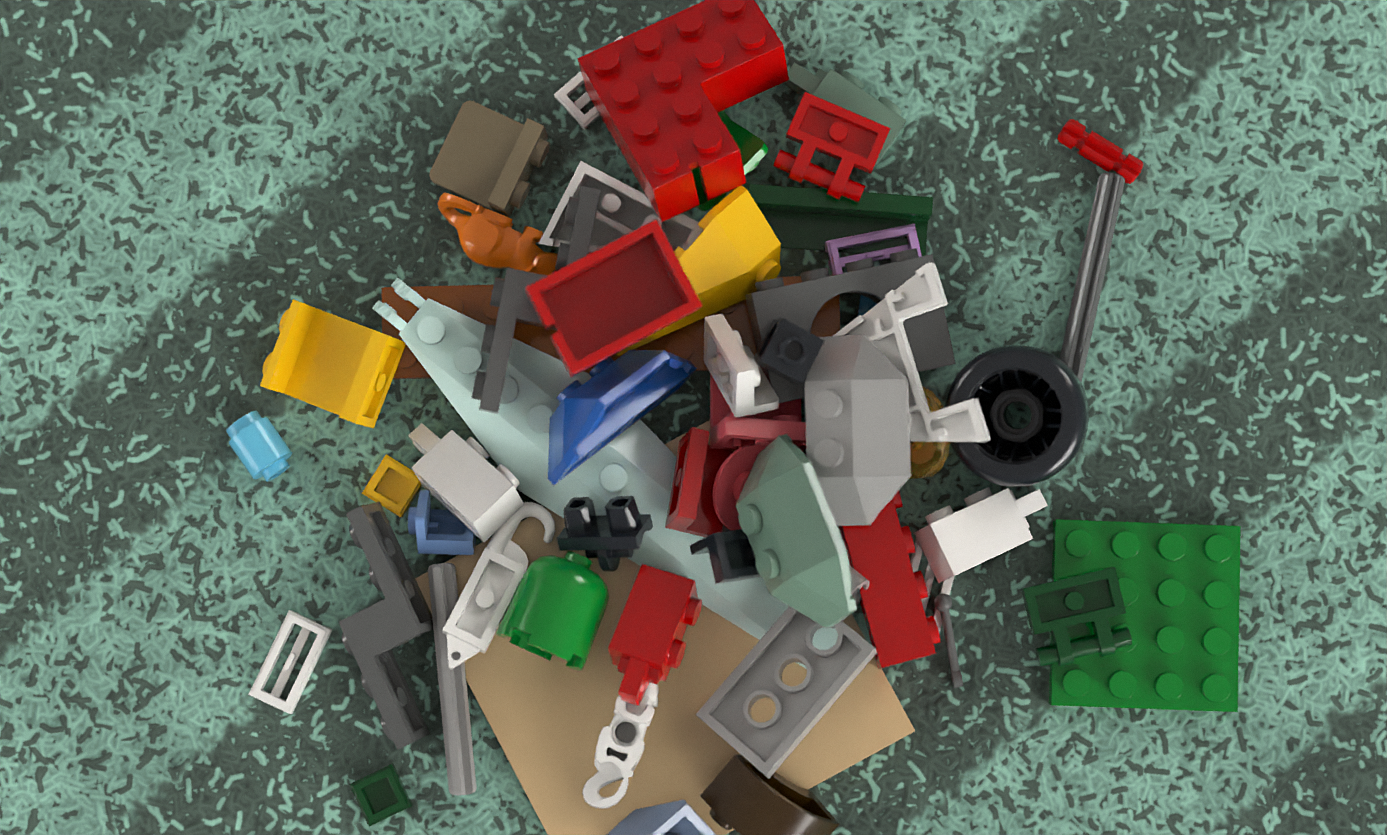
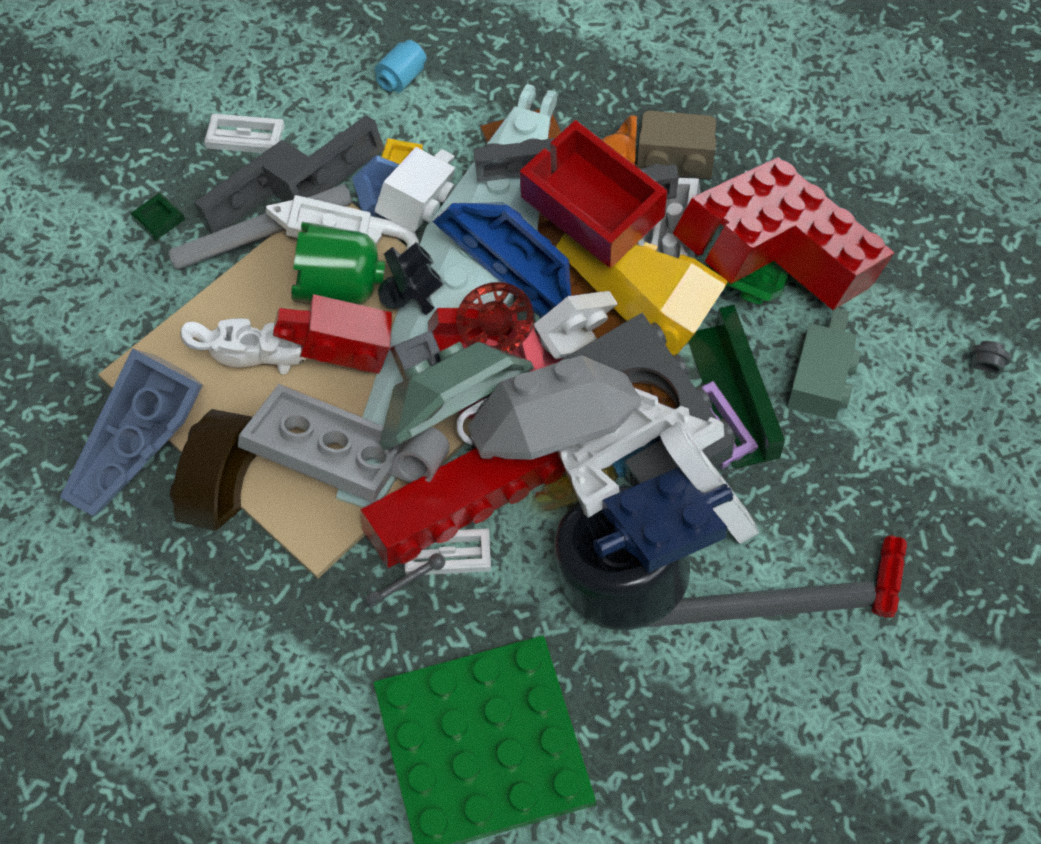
camera: 70 degrees right, 25 degrees down
yellow panel [260,299,406,429] -> none
black brick [754,318,825,383] -> none
red plate [773,92,891,203] -> none
white hinge [914,487,1048,583] -> none
dark green plate [1021,567,1132,667] -> none
none -> clear red wheel [456,282,534,352]
none -> dark blue plate [593,467,733,573]
none -> white beam [660,422,759,544]

